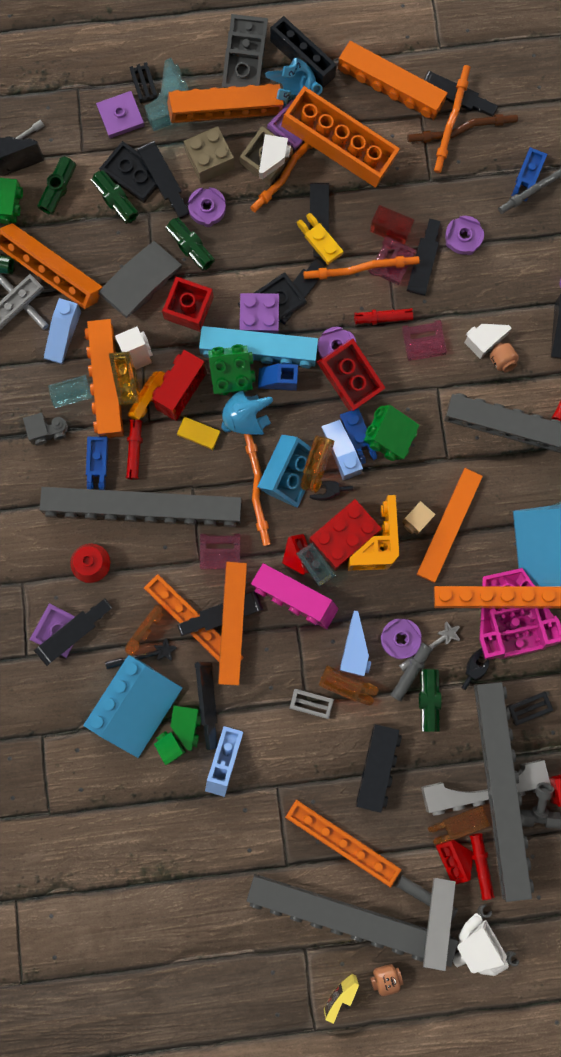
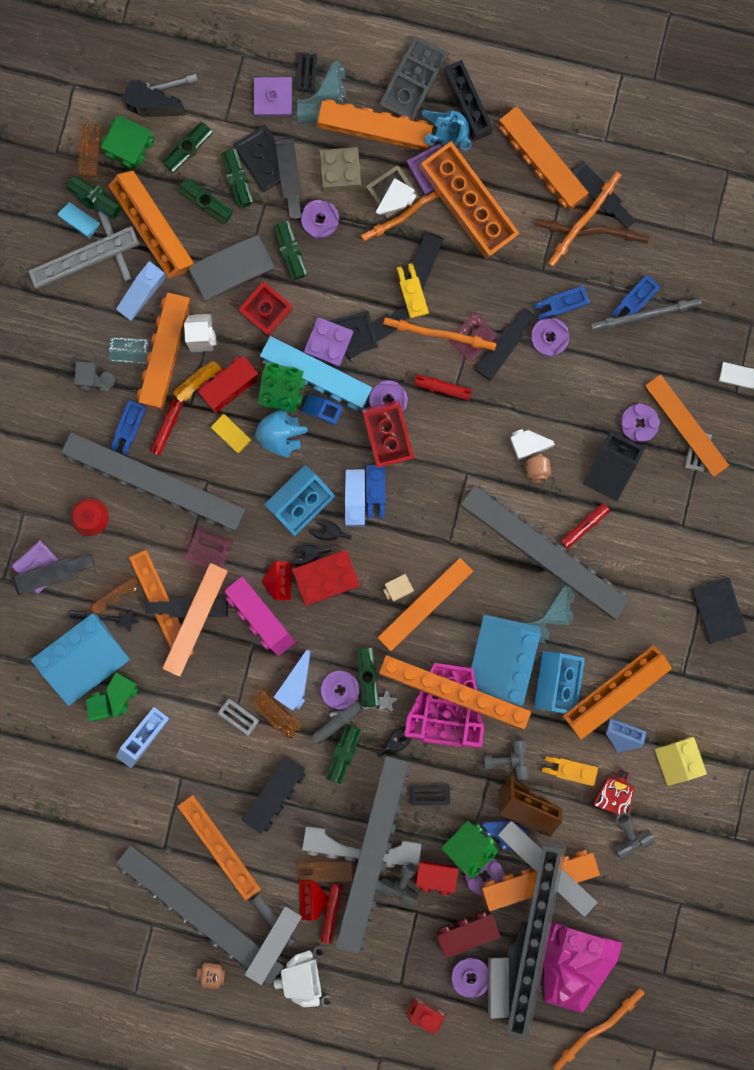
camera: 25 degrees right, 5 degrees up
clear yellow slope [109,352,140,405] -> none
black piece [195,661,217,750] -> none
orange bar [244,434,271,546] -> none
clear light blue slope [296,542,335,586] -> none
clear orange hinge [300,436,335,493] -> none
light yellow slope [324,974,359,1024] -> none
light orange bracket [347,495,399,571] -> none
green brick [364,405,419,461] -> none
clear red brick [370,205,414,246] -> none
clear pink plate [402,320,447,361] -> none
none -> dark green piece [178,178,233,225]
none -> black hand [291,544,332,566]
none -> dark green piece [356,648,380,708]
none -> blue hinge [533,286,590,321]

